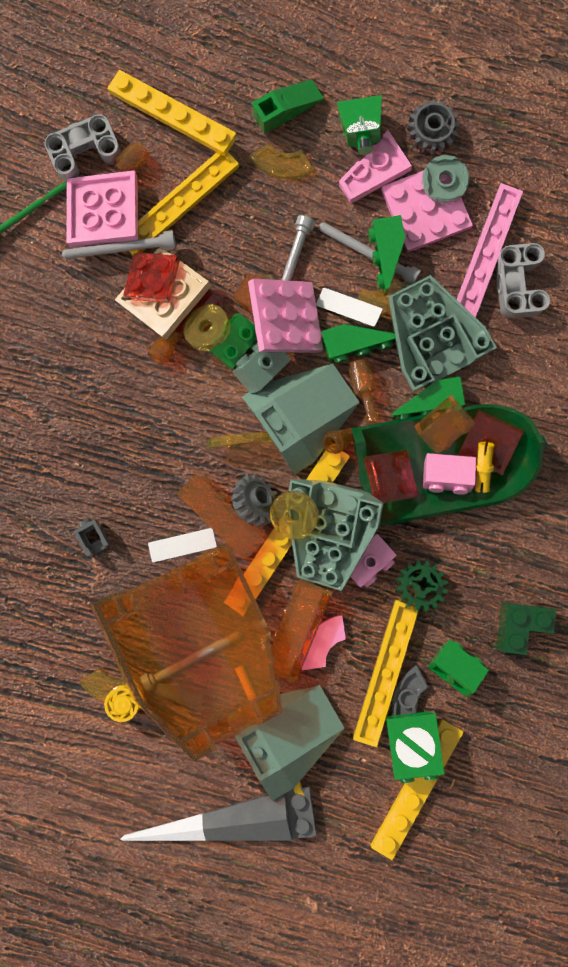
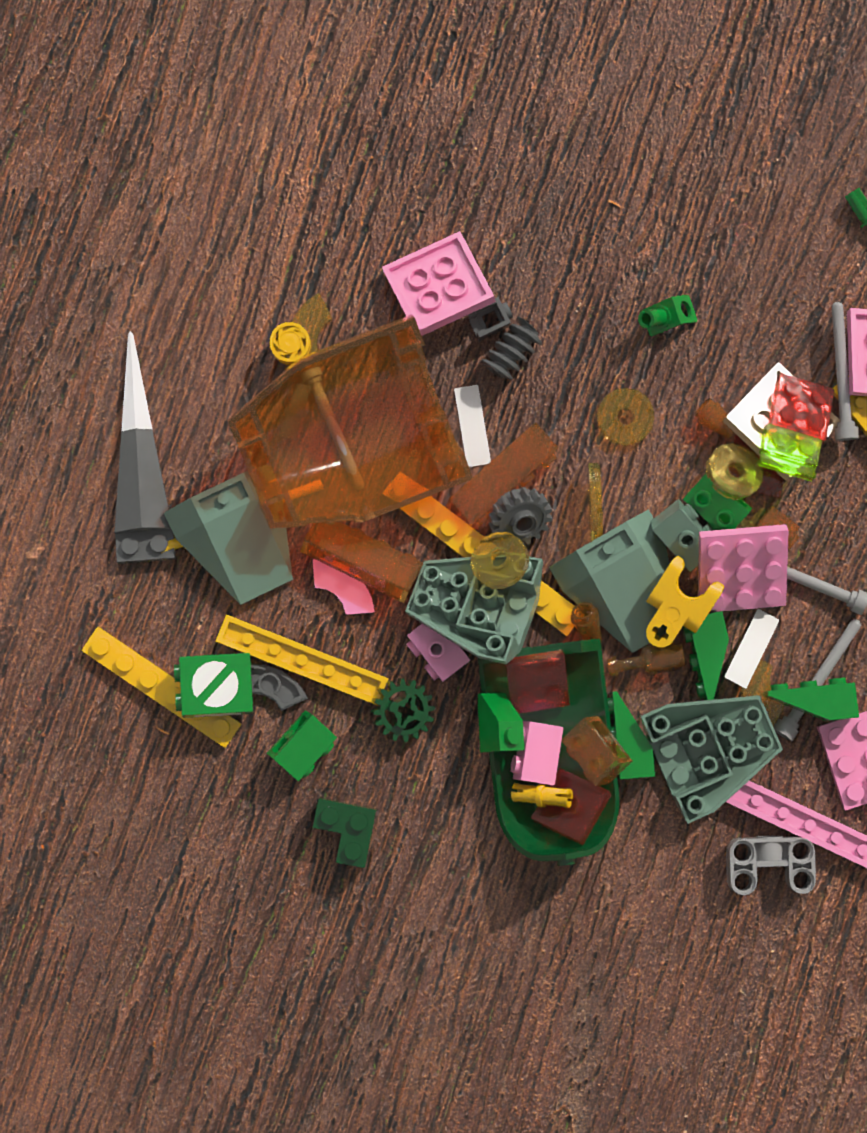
camera: 90 degrees right, 0 degrees up
none -> bright pink plate [382,231,496,338]
none -> green slope [478,693,524,753]
none -> dark grey piece [480,316,543,381]
none -> clear yellow tile [597,388,654,446]
none -> green bracket [638,295,697,337]
none -> yellow piece [646,556,724,647]
none -> clear neon green plate [757,423,822,482]

